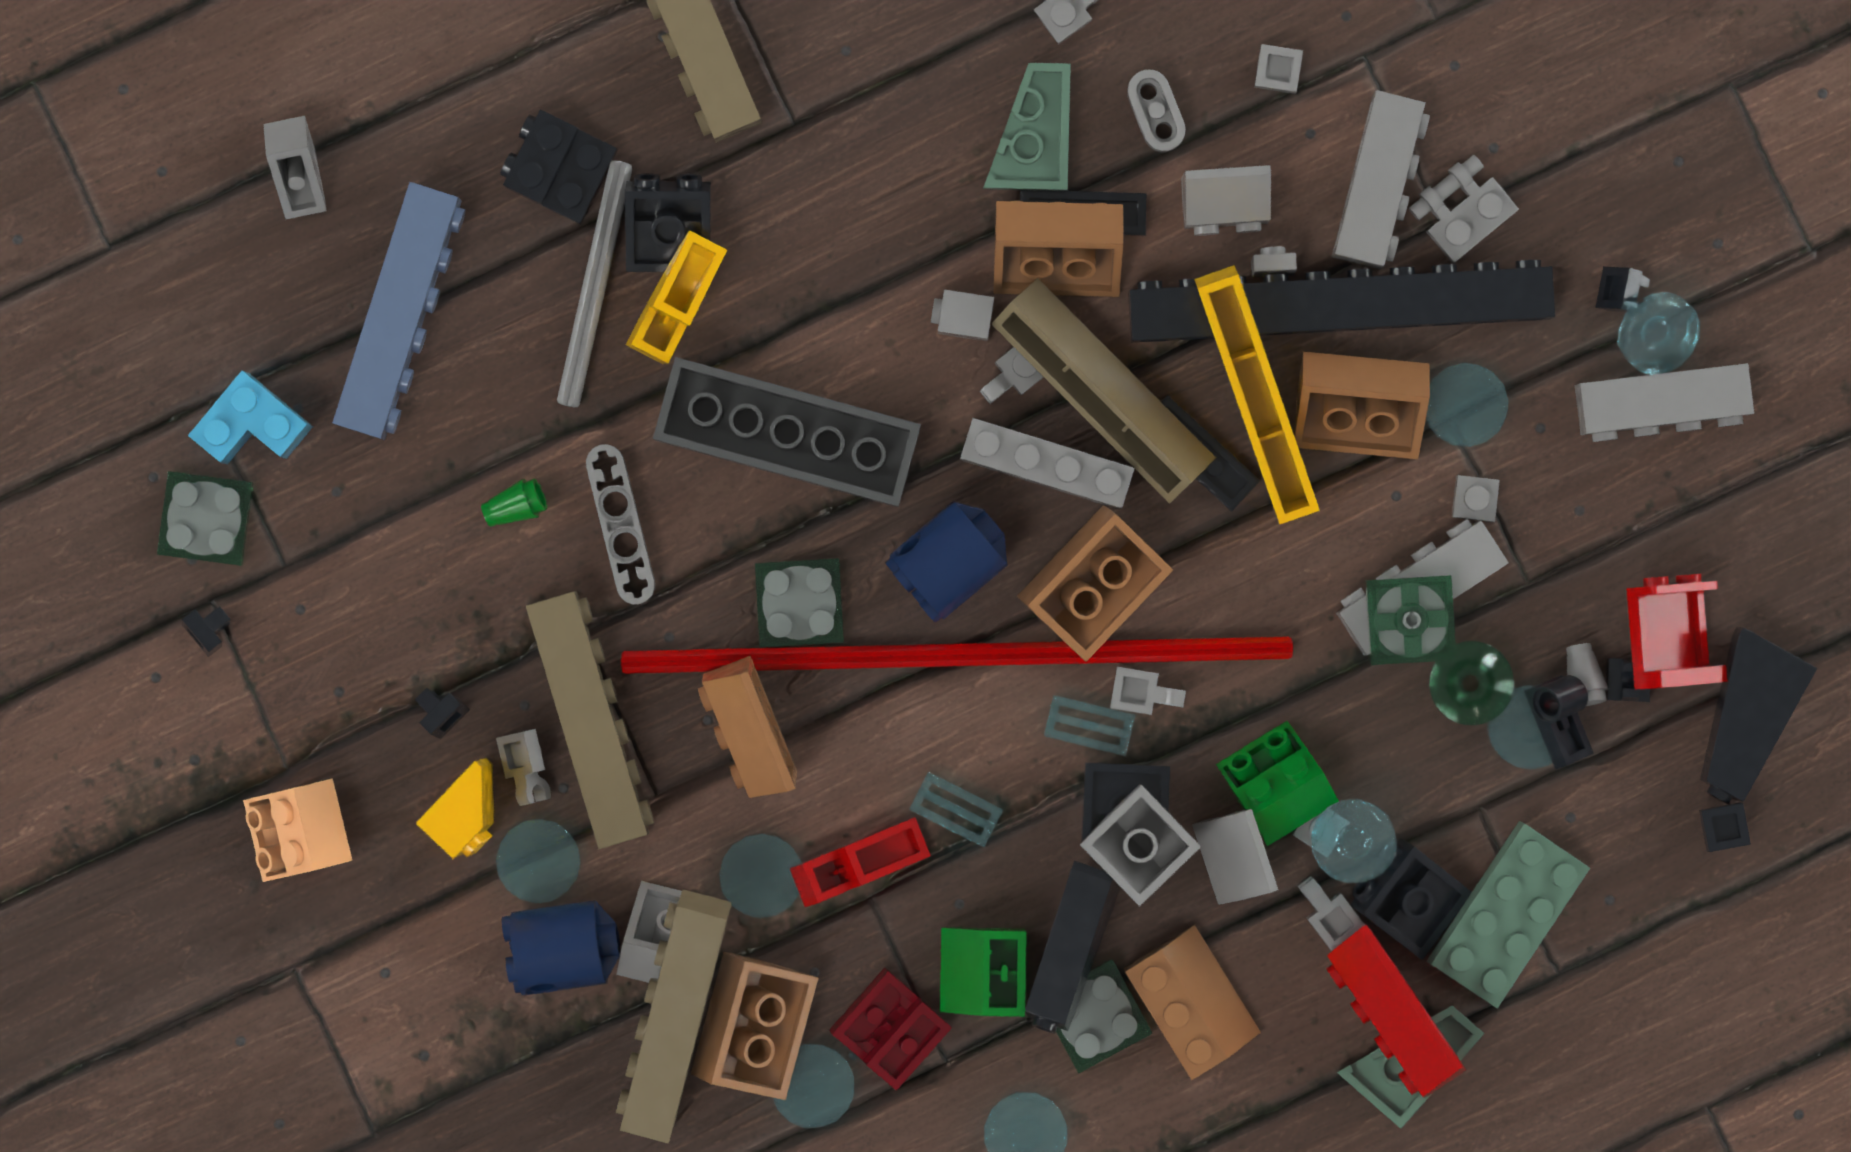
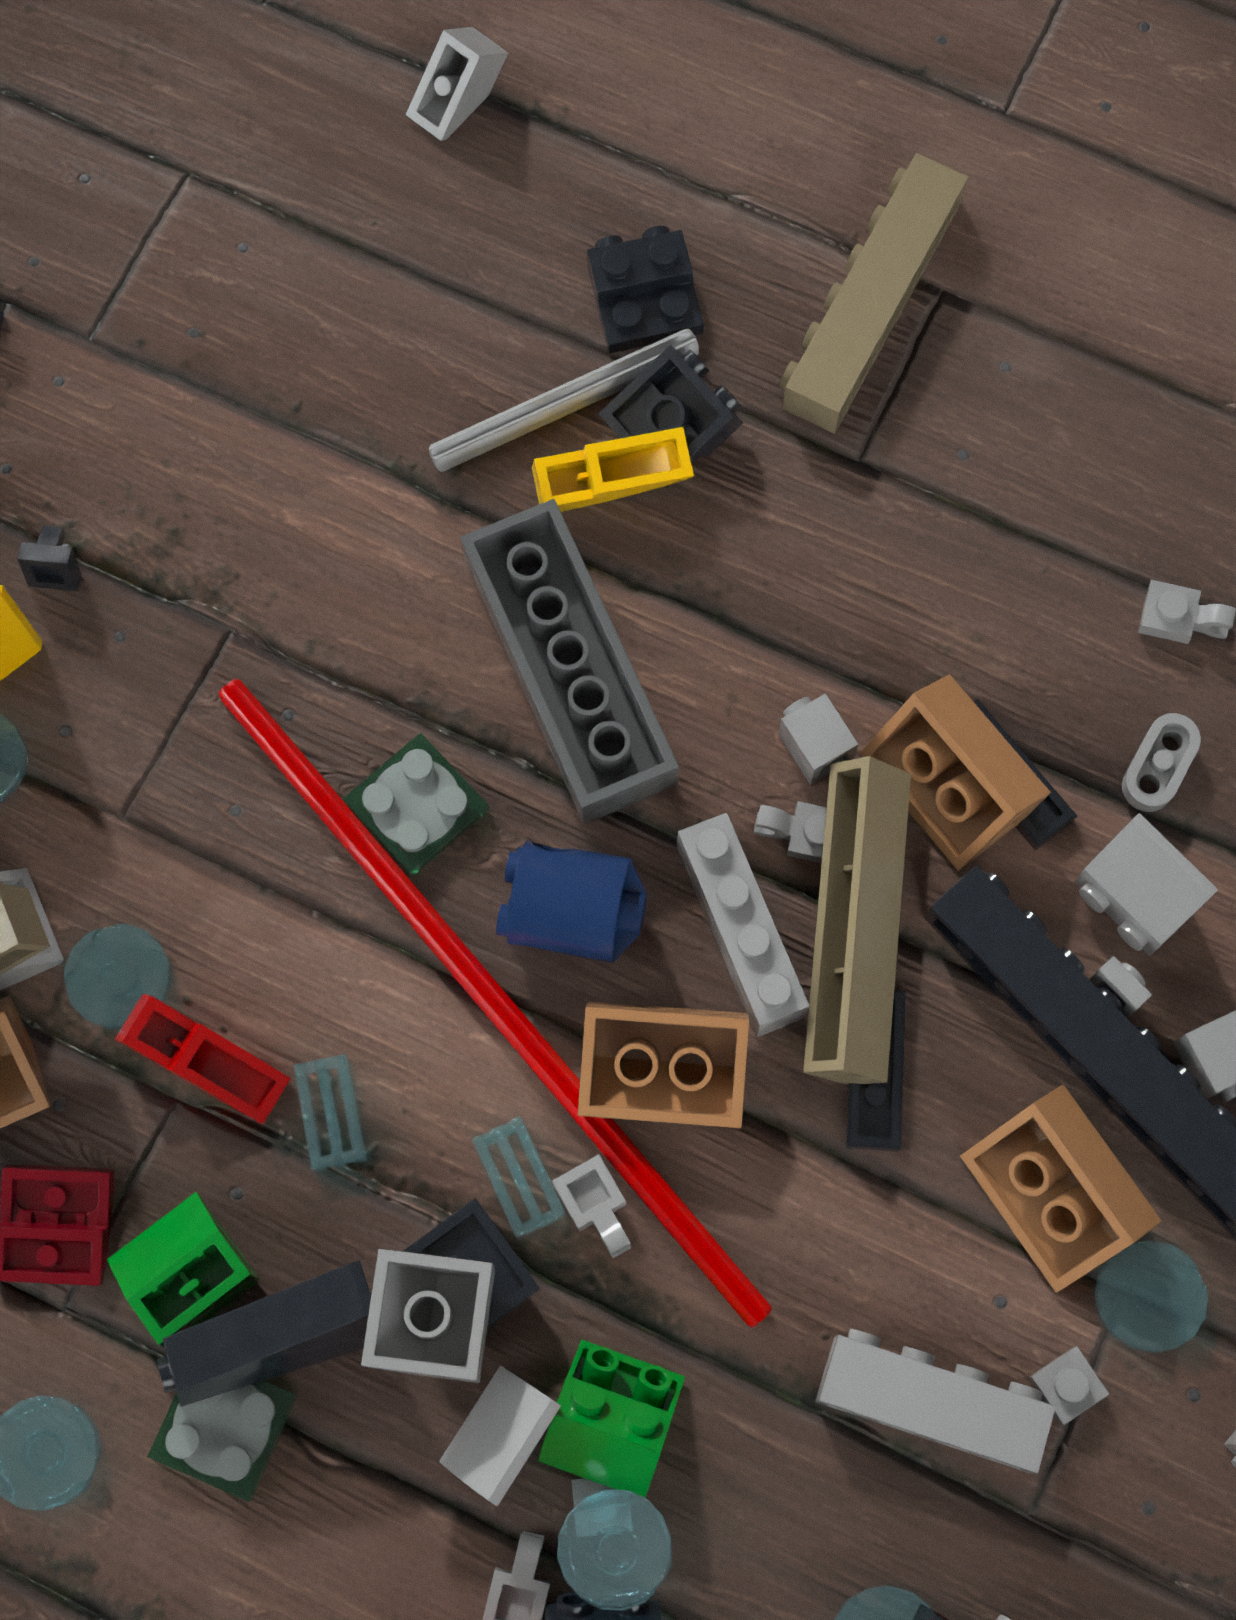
camera: 55 degrees right, 15 degrees down
light grey piece [157,471,253,566] -> none
medium azure brick [188,370,313,464] -> none
sand blue brick [332,182,466,440] -> none
green cone [481,479,547,527] -> none
light grey plate [496,729,551,806] -> none
dark tan brick [526,591,654,849] -> none
light grey beam [586,444,655,605] -> none
medium nougat slope [698,656,797,798] -> none
sand green wing [983,63,1071,191] -> none
medium nougat slope [1123,925,1261,1080] -> none
yellow brick [1194,265,1320,524] -> none
clear green piece [1365,575,1457,665] -> none
clear green dish [1429,641,1514,725] -> none

